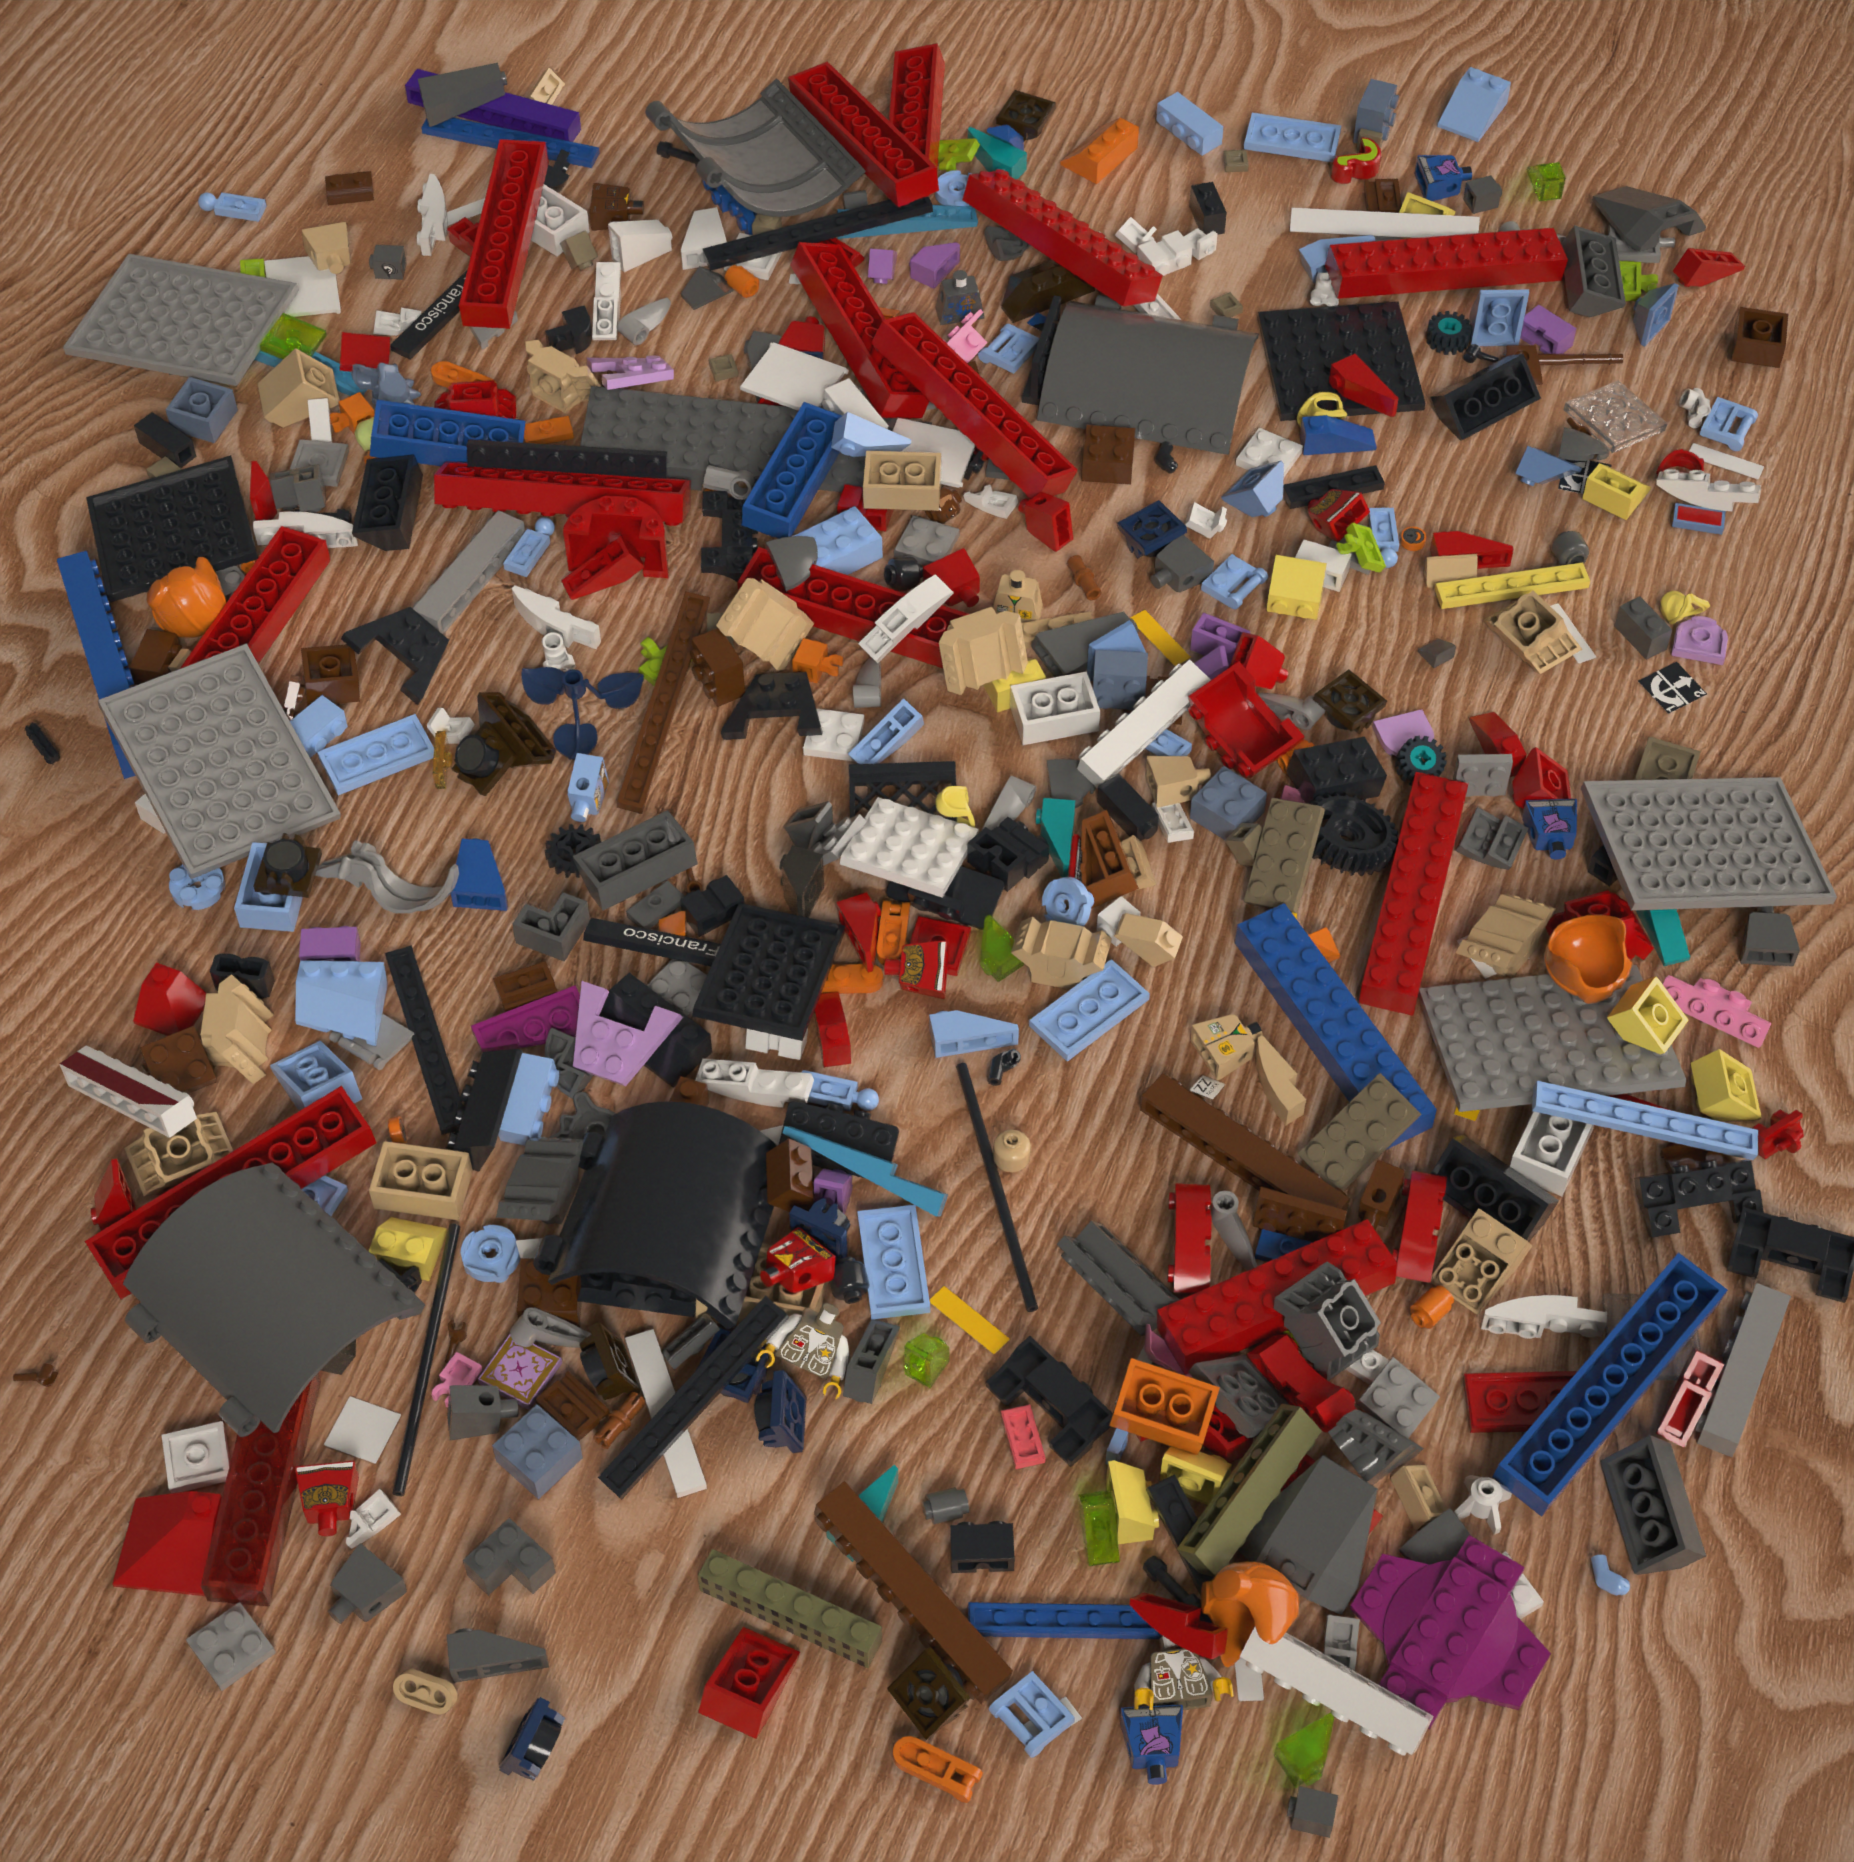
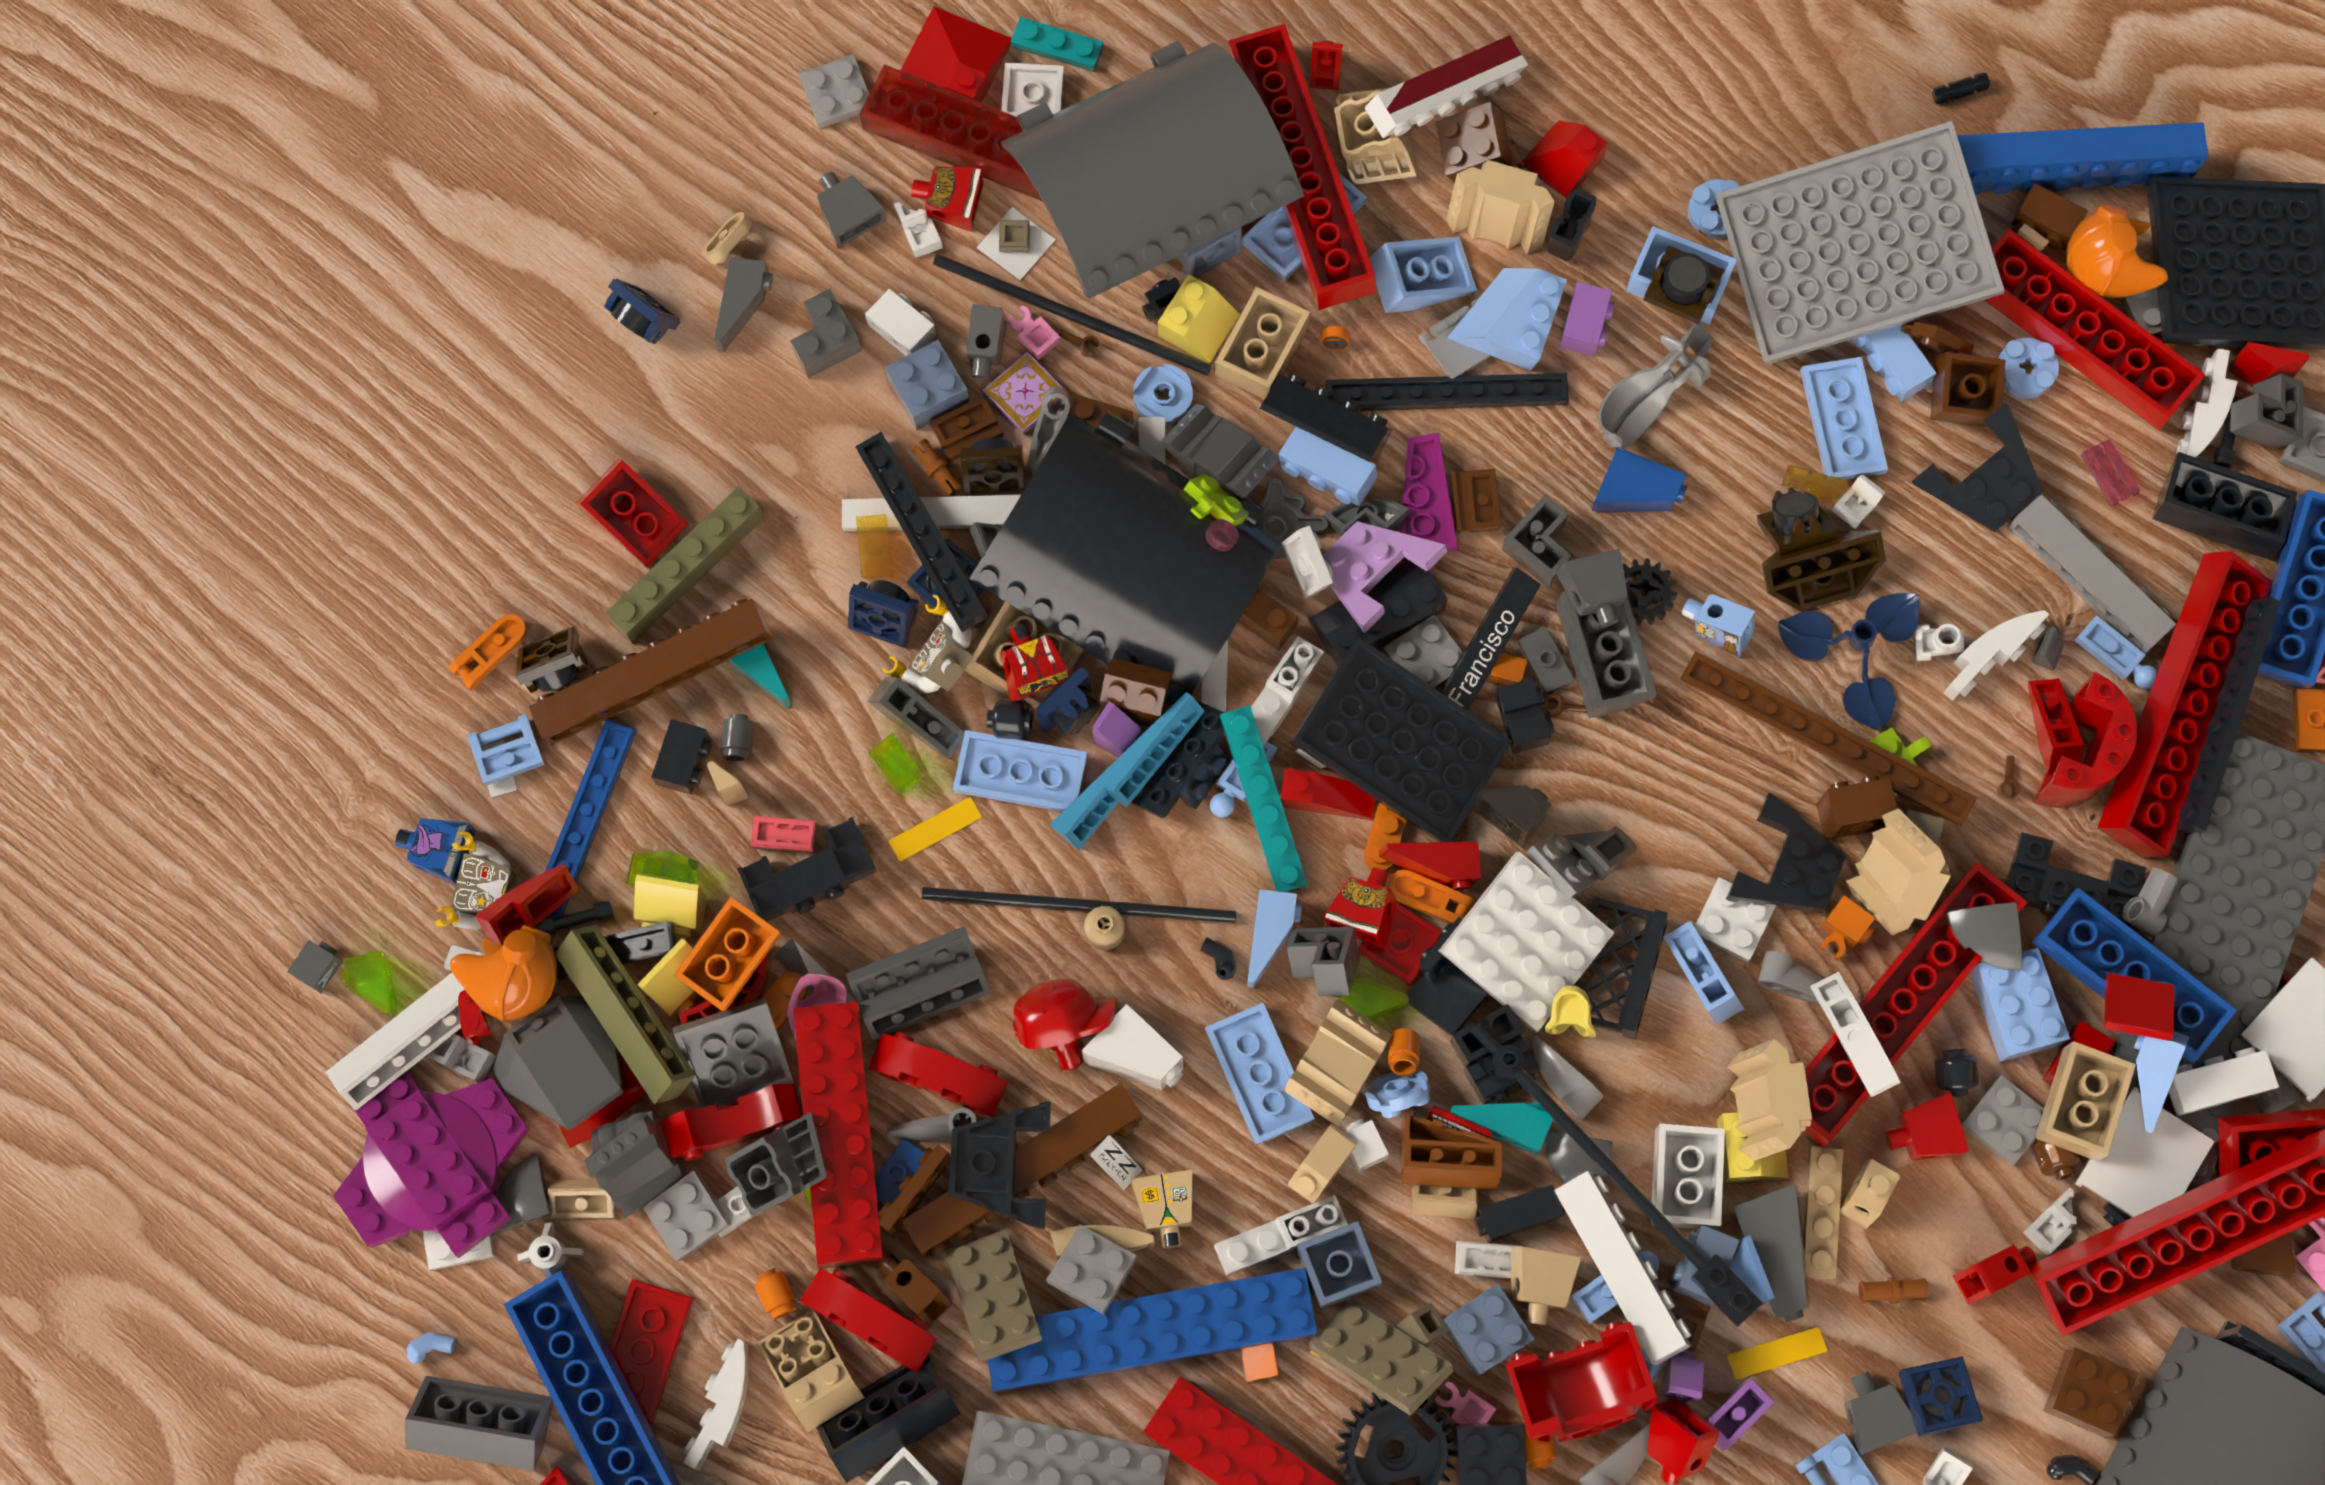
camera: 110 degrees right, 20 degrees up
none -> red helmet [458,990,491,1045]
none -> tan slope [707,761,748,806]
none -> clear yellow plate [856,514,893,578]
none -> white brick [865,289,936,356]
none -> black wing [948,1102,1051,1230]
none -> dark tan tile [999,220,1030,252]
none -> teal plate [1011,17,1104,72]
none -> red piece [1013,979,1118,1071]
none -> light grey plate [1046,1224,1137,1315]
none -> white slope [1082,1004,1183,1090]
none -> lime plate [1184,474,1249,530]
none -> clear pink tile [1206,519,1239,551]
none -> white slope [1214,1195,1348,1276]
none -> teal plate [1219,705,1308,892]
none -> white plate [1282,526,1333,599]
none -> dark grey brick [1287,927,1360,997]
none -> sand blue brick [1296,1221,1382,1310]
none -> orange brick [1388,1028,1420,1076]
none -> black bar [1470,1023,1763,1327]
none -> dark grey torso [1557,549,1627,627]
none -> reddish brown hand [1997,755,2020,798]
none -> light blue plate [1998,338,2059,399]
none -> dark grey slope [2033,627,2064,670]
none -> clear pink tile [2080,439,2140,507]
none -> red tile [2104,973,2174,1041]

